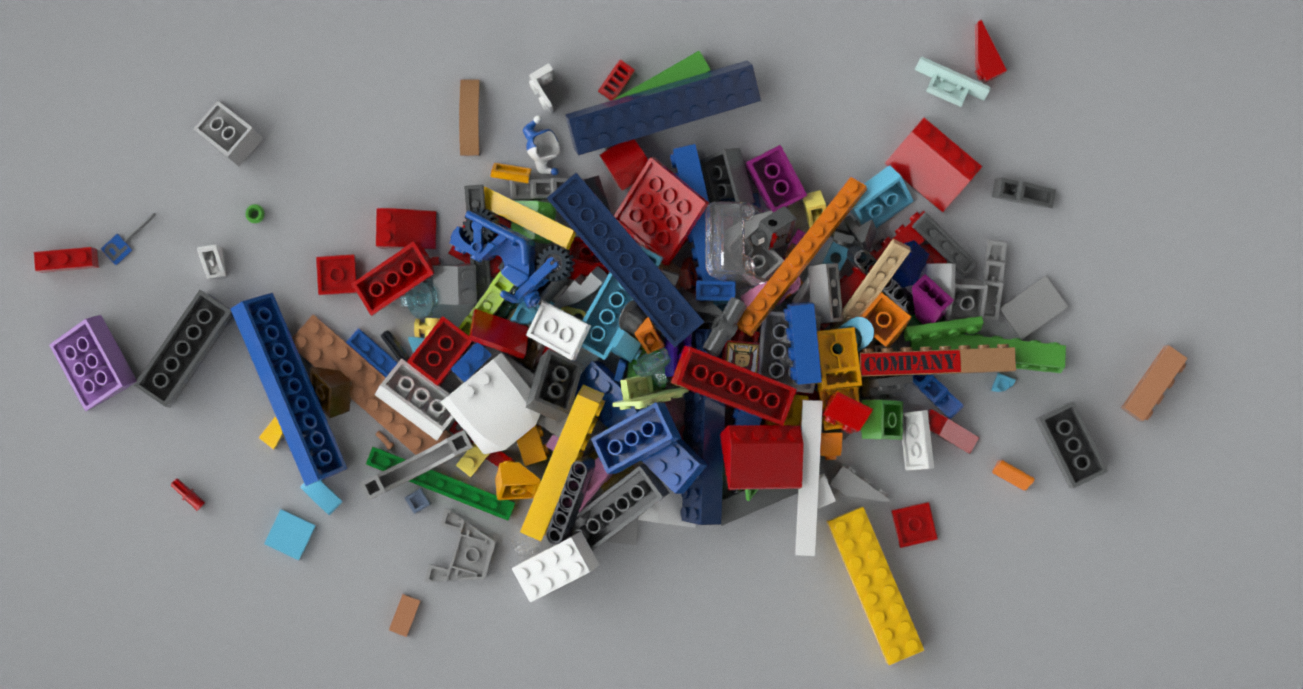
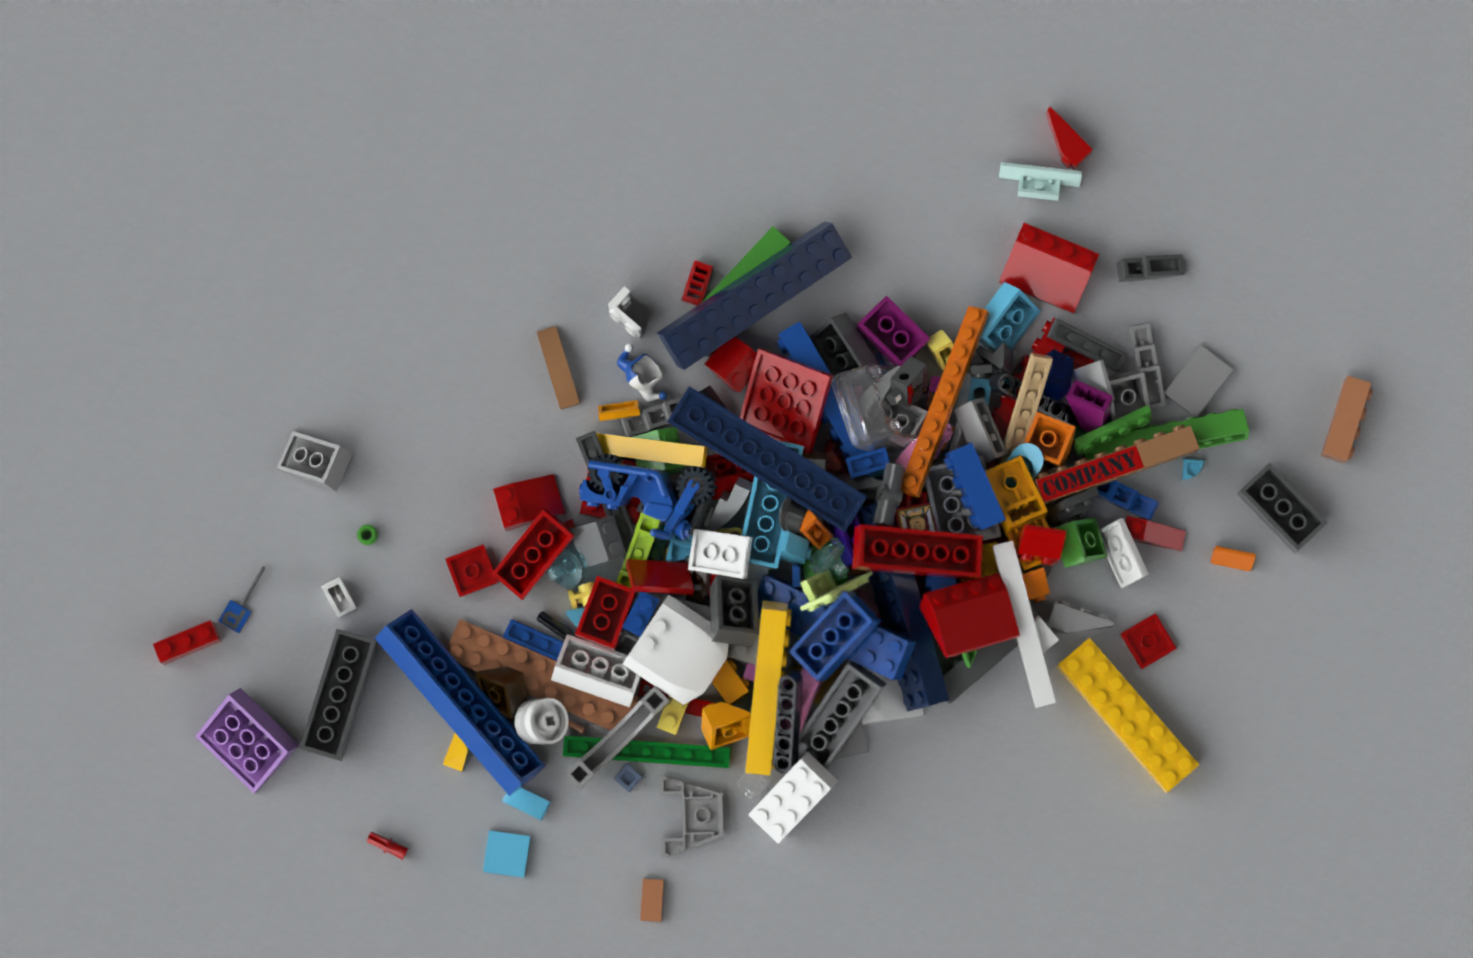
camera: 15 degrees left, 5 degrees down
none -> white wheel [515,698,569,744]

